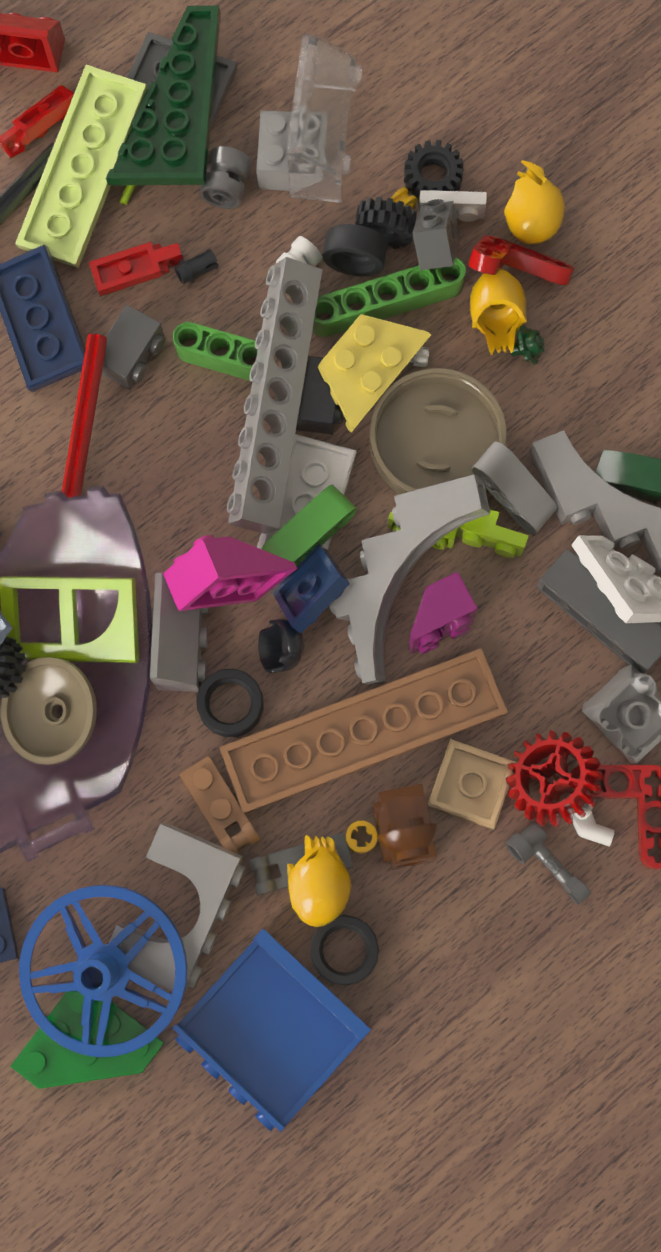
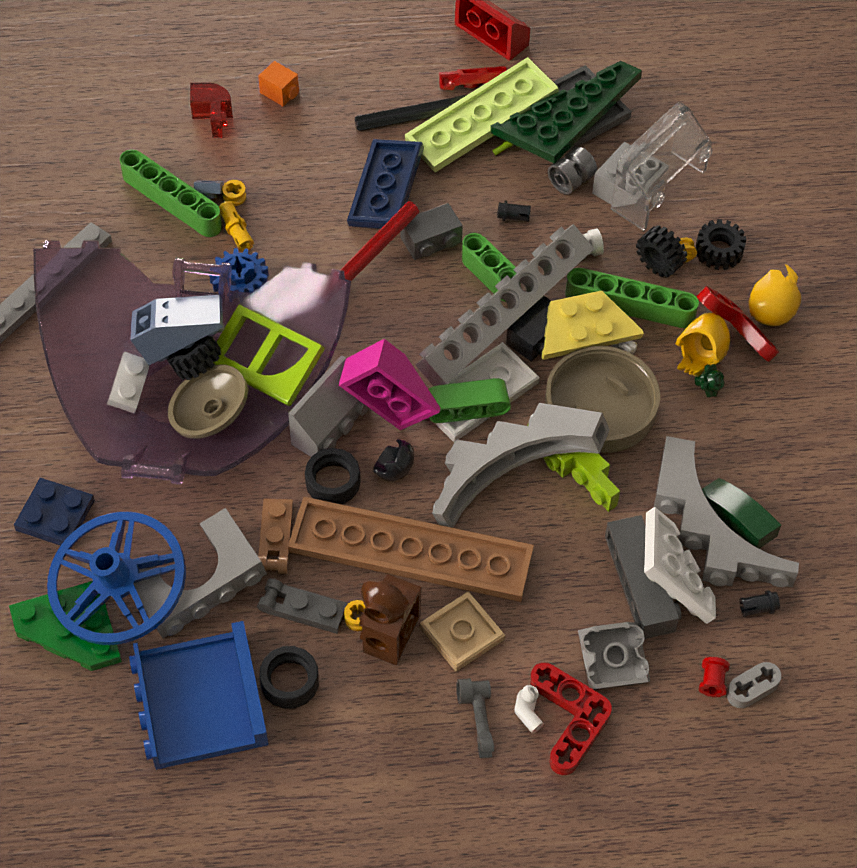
camera: 30 degrees right, 20 degrees down
red hinge [89,242,183,297] -> none
dark blue plate [272,544,350,633] -> none
yellow helmet [287,835,351,927] -> none
black tyre [322,224,388,277] -> none
magenta slope [408,571,478,655] -> none
dark grey brick [412,199,460,270] -> none
white plate [419,190,487,222] -> none
light grey beam [471,442,558,535] -> none
red gear [506,730,603,827] -> none

